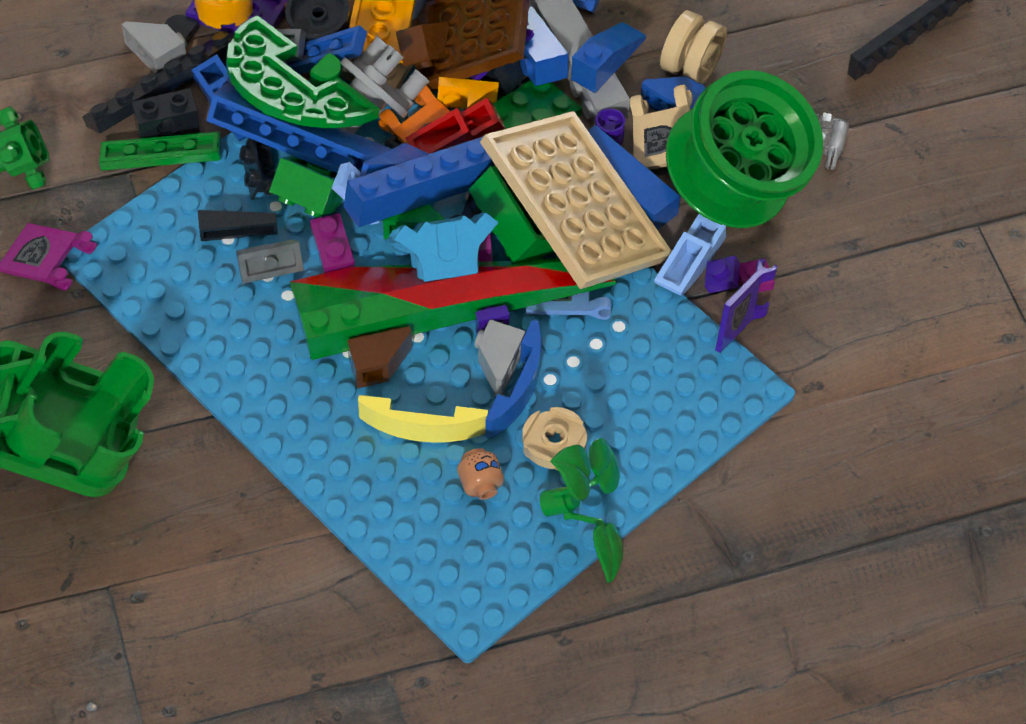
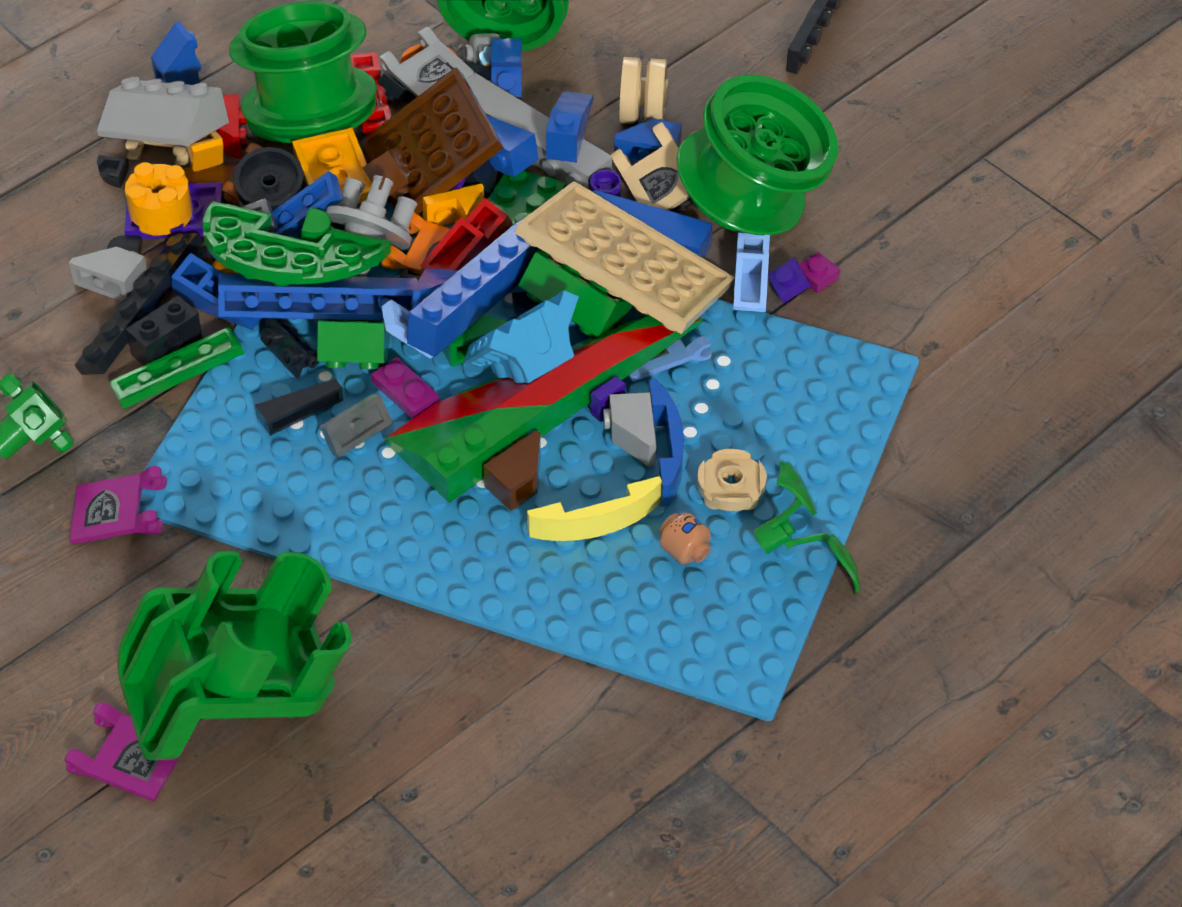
camera: 25 degrees left, 5 degrees down
dark purple flag [715,258,778,353] -> none

